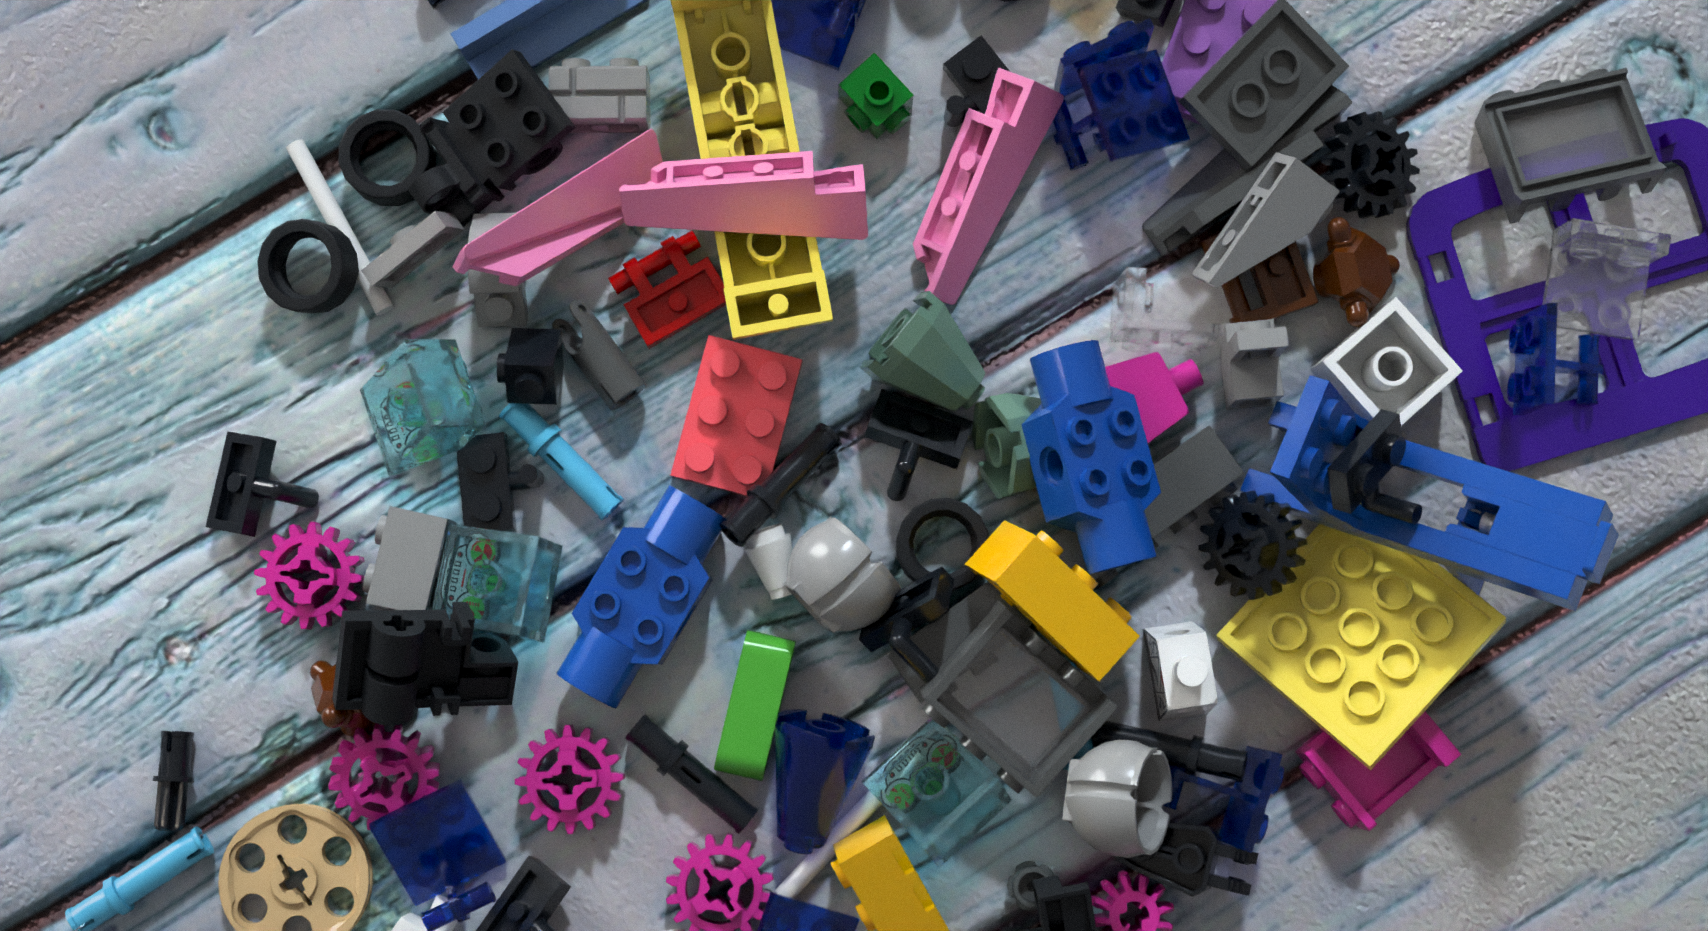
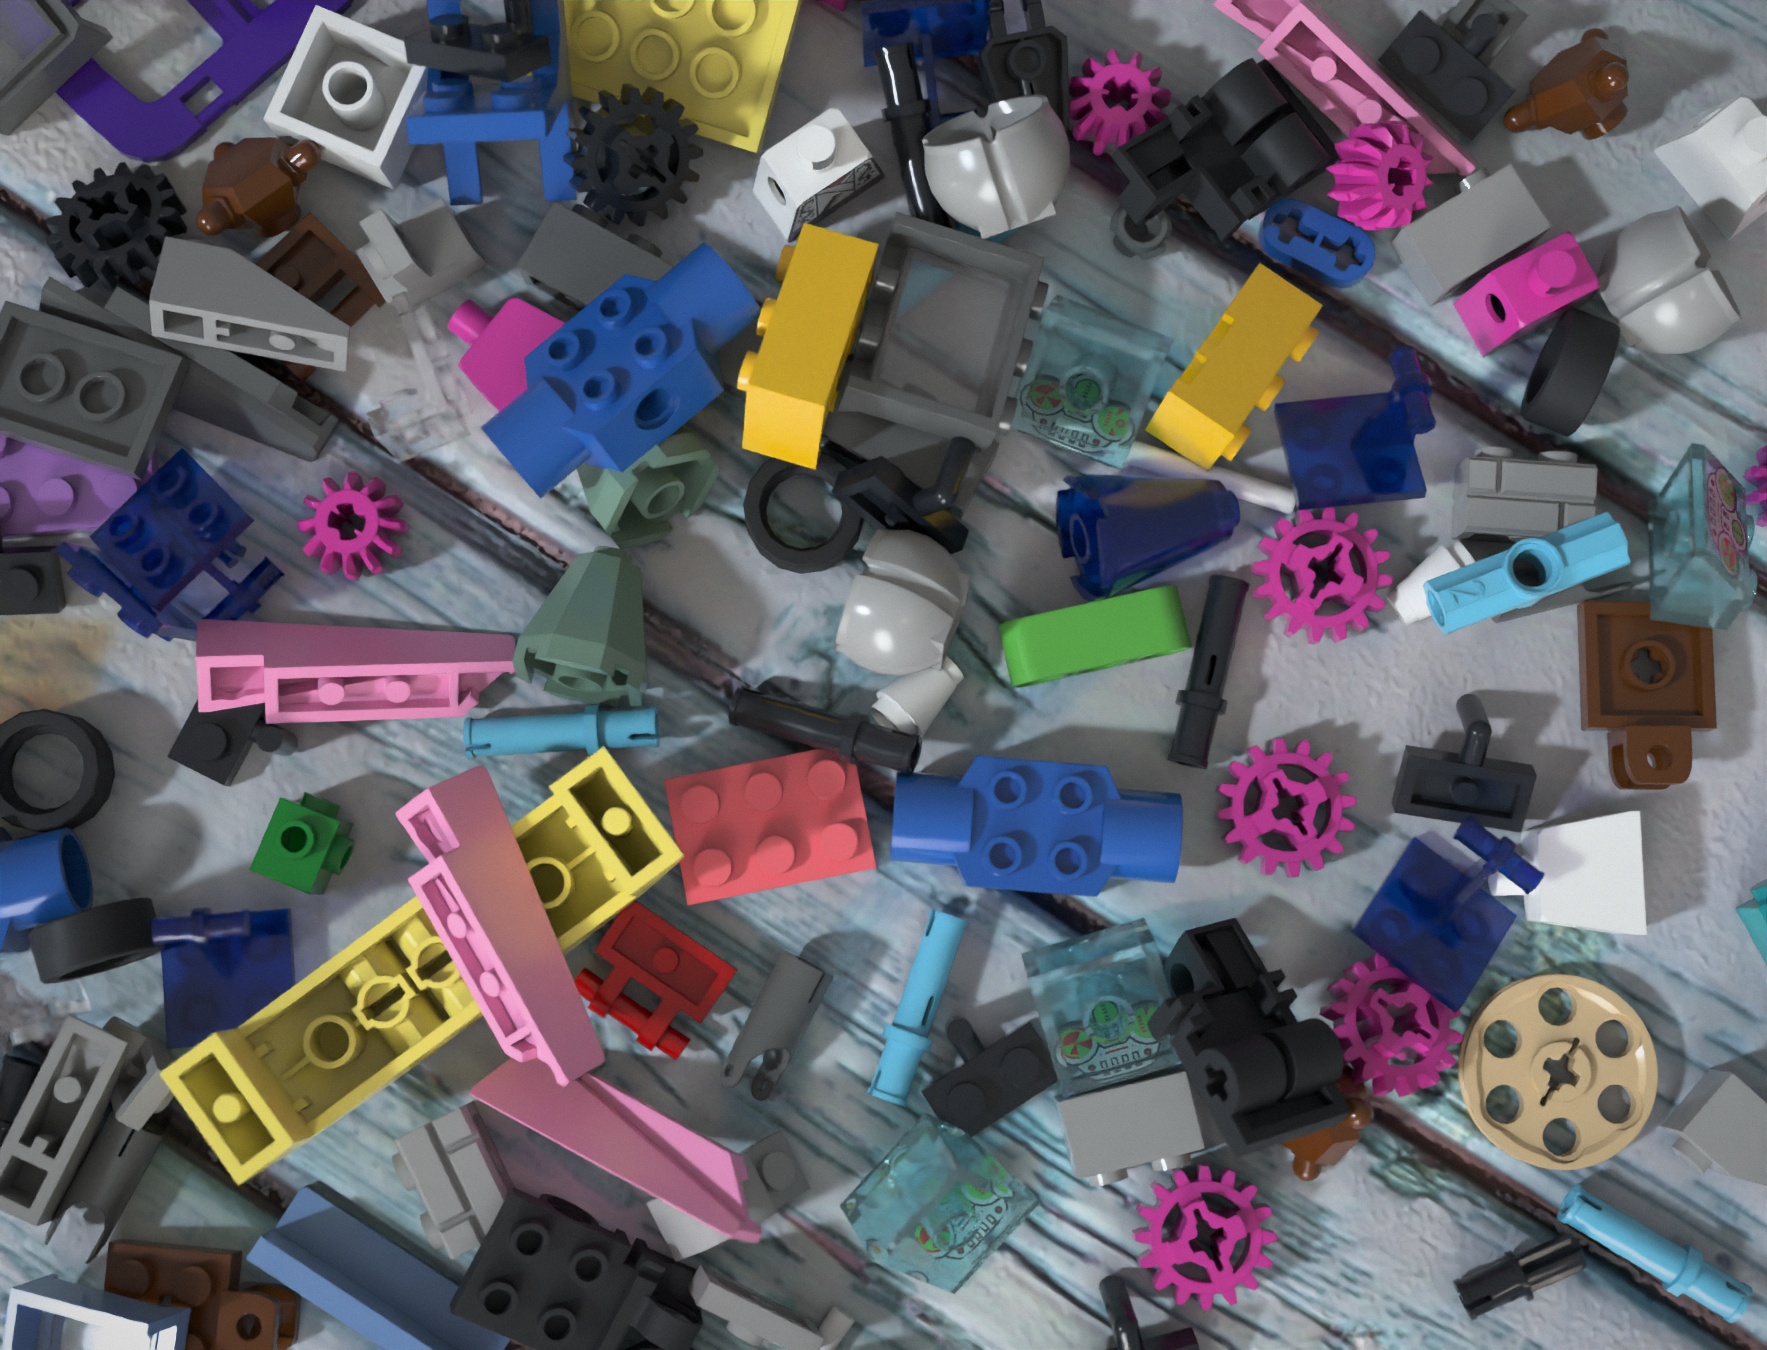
camera: 115 degrees left, 0 degrees up
black brick [497,328,564,405] -> none
black plate [864,389,974,501] -> none
none -> dark pink gear [297,471,409,581]
none -> medium azure pin [463,705,660,759]

